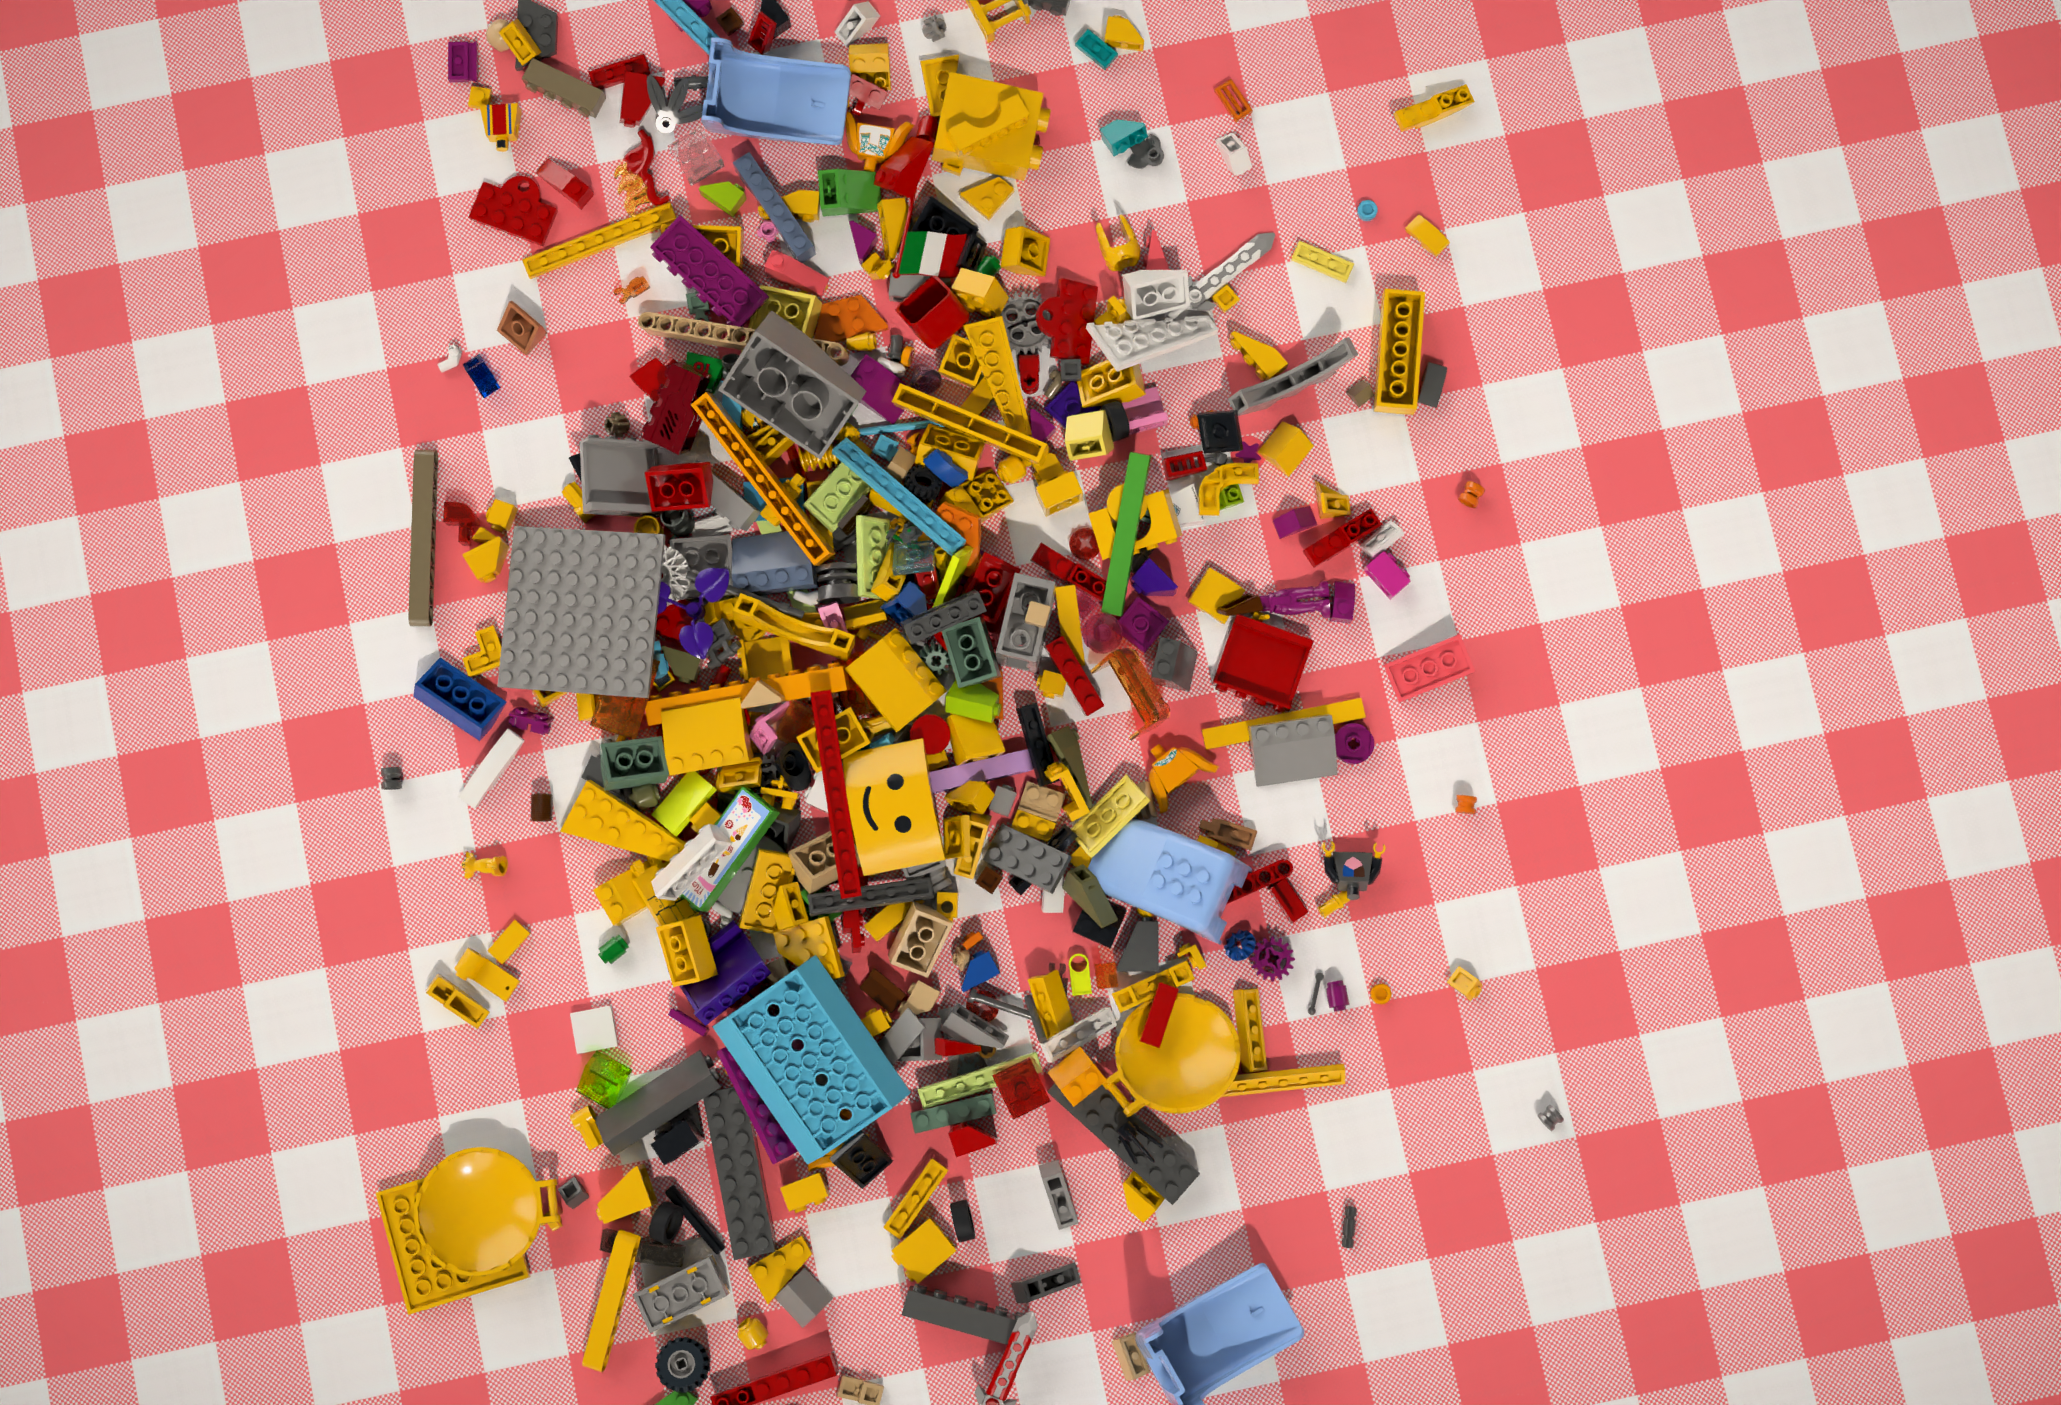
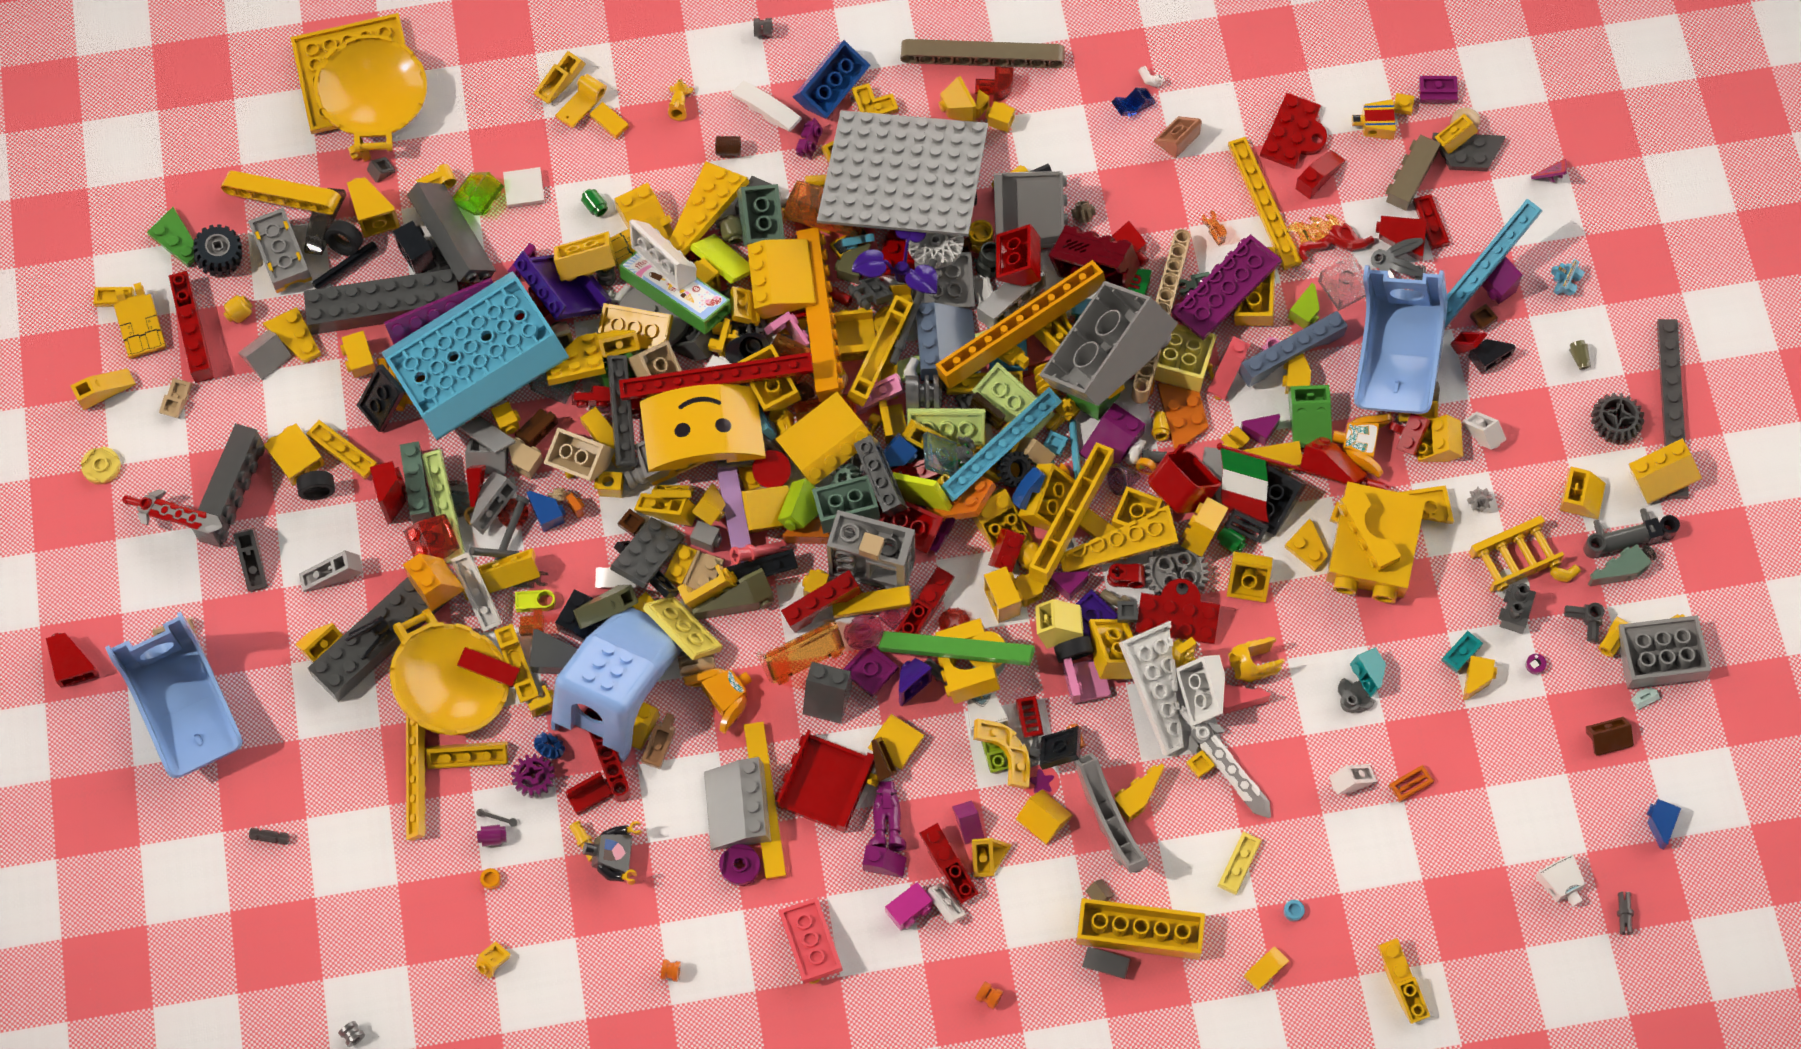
camera: 90 degrees right, 15 degrees down
tan slope [741,680,785,709] -> none
none -> coral pin [730,541,787,565]
none -> red brick [988,528,1025,572]

